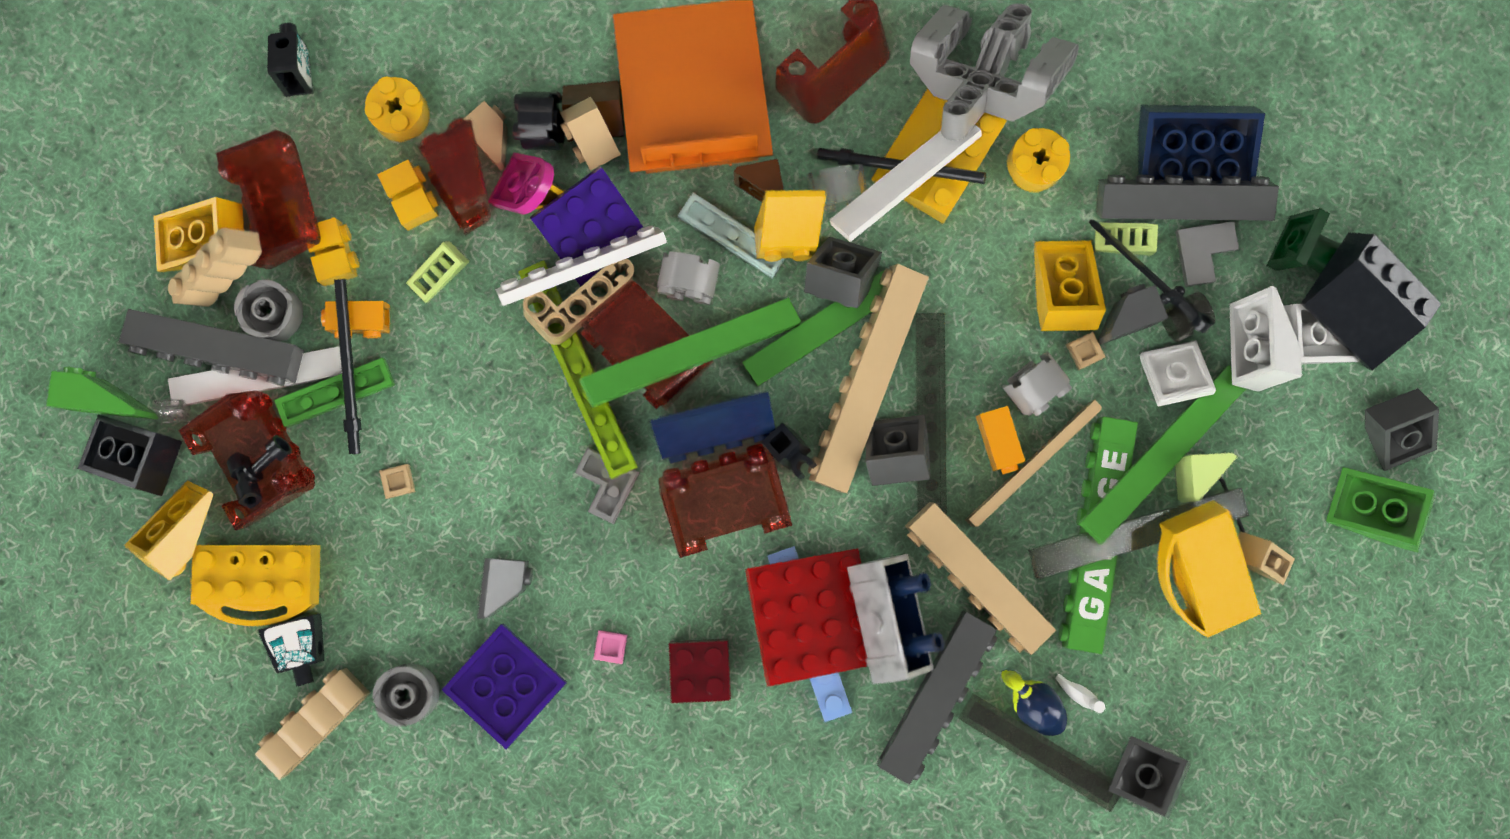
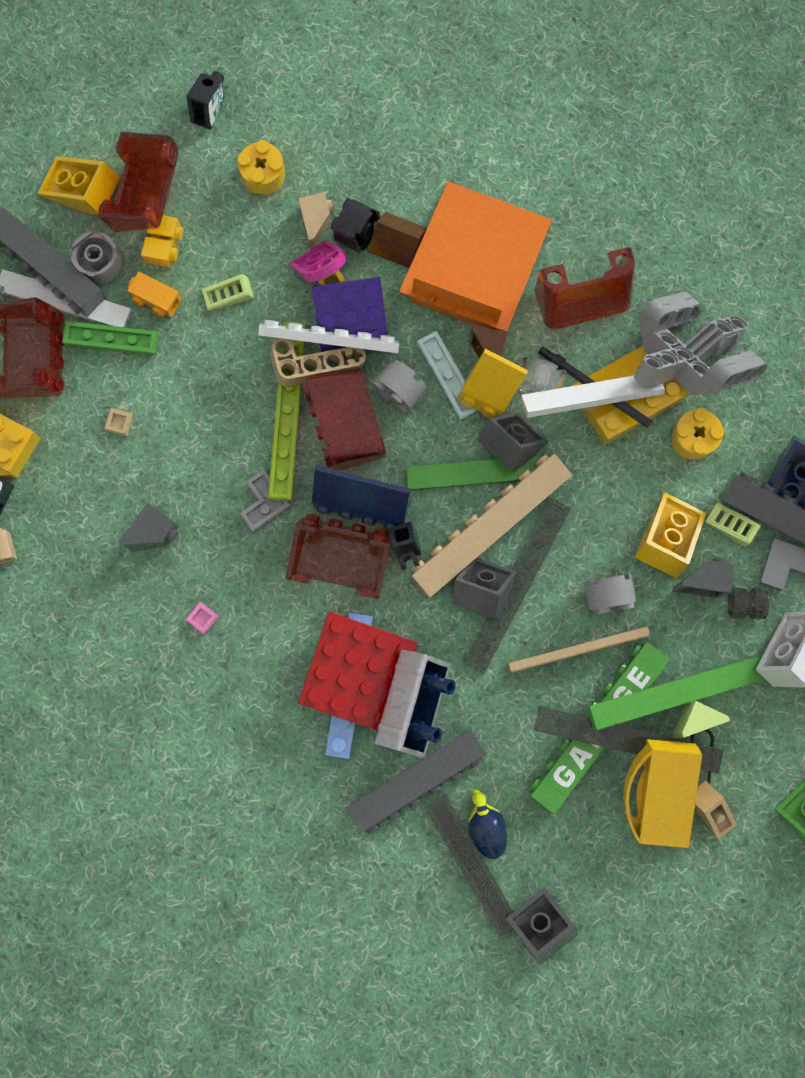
camera: 30 degrees right, 5 degrees down
tan brick [168,228,262,307] -> none
black bar [227,435,292,509] -> none
black bar [334,279,362,454] -> none
light grey brick [373,663,440,726] -> none
yellow piece [377,160,439,231] -> none
clear red windscreen [418,118,491,236] -> none
dark purple plate [442,623,567,749] -> none
tan brick [560,97,621,171] -> none
bright green tile [580,298,801,408] -> none
dark red brick [669,639,731,703] -> none
tan brick [905,502,1056,655] -> none
light orange brick [975,406,1026,475] -> none
white bar [1056,674,1105,713] -> none
tan tile [1066,332,1105,370] -> none
black sword [1089,220,1213,333] -> none
white tile [1140,340,1216,407] -> none

